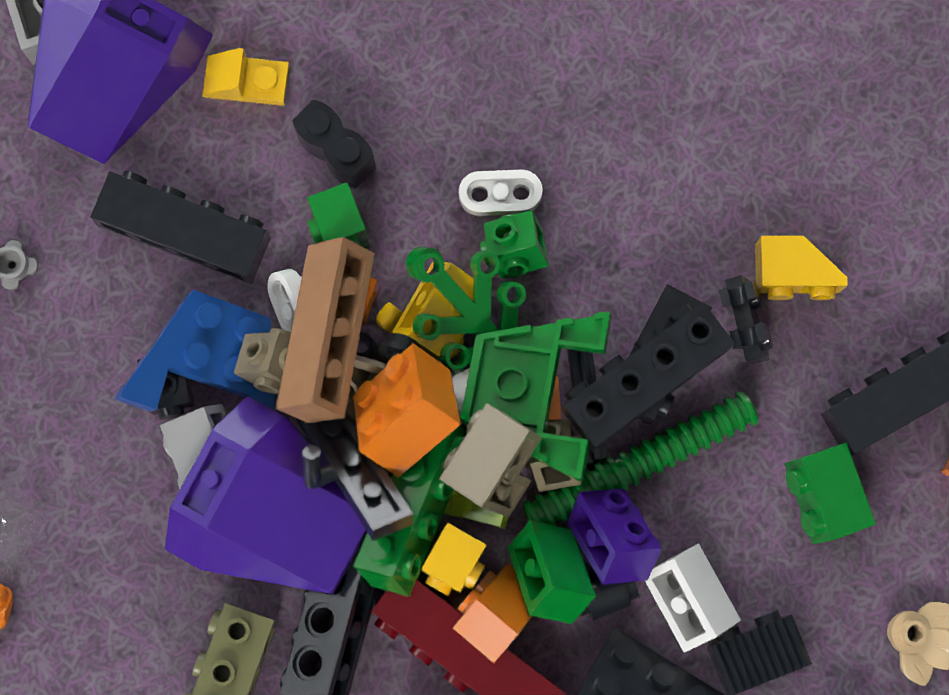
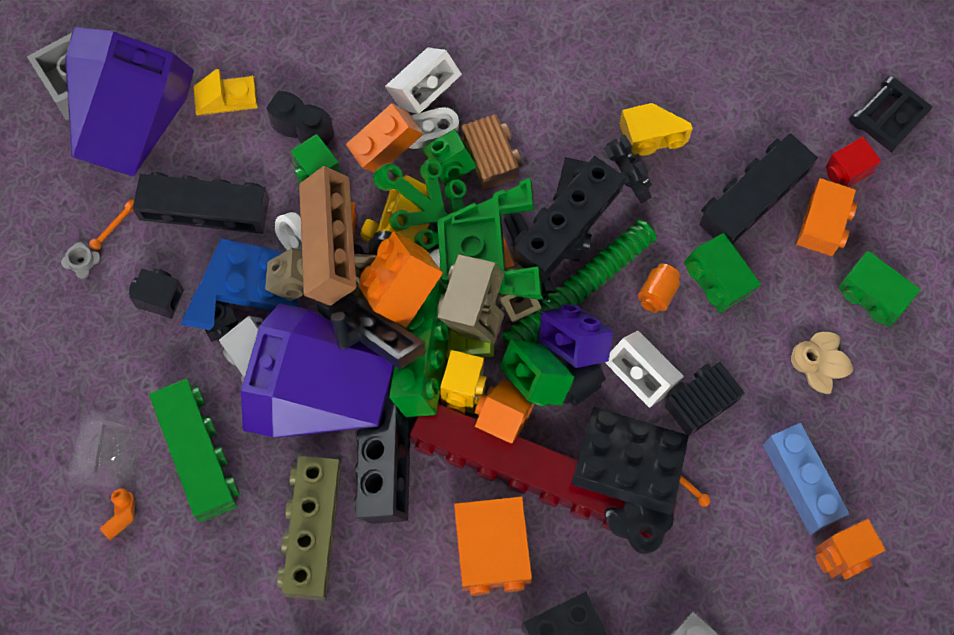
camera: 15 degrees left, 10 degrees down
none -> orange hinge [89,199,134,251]
none -> black brick [129,268,184,319]
none -> green brick [149,379,240,523]
none -> orange brick [346,103,424,172]
none -> white brick [385,47,462,114]
none -> medium nougat brick [462,114,522,190]
none -> orange brick [638,263,681,313]

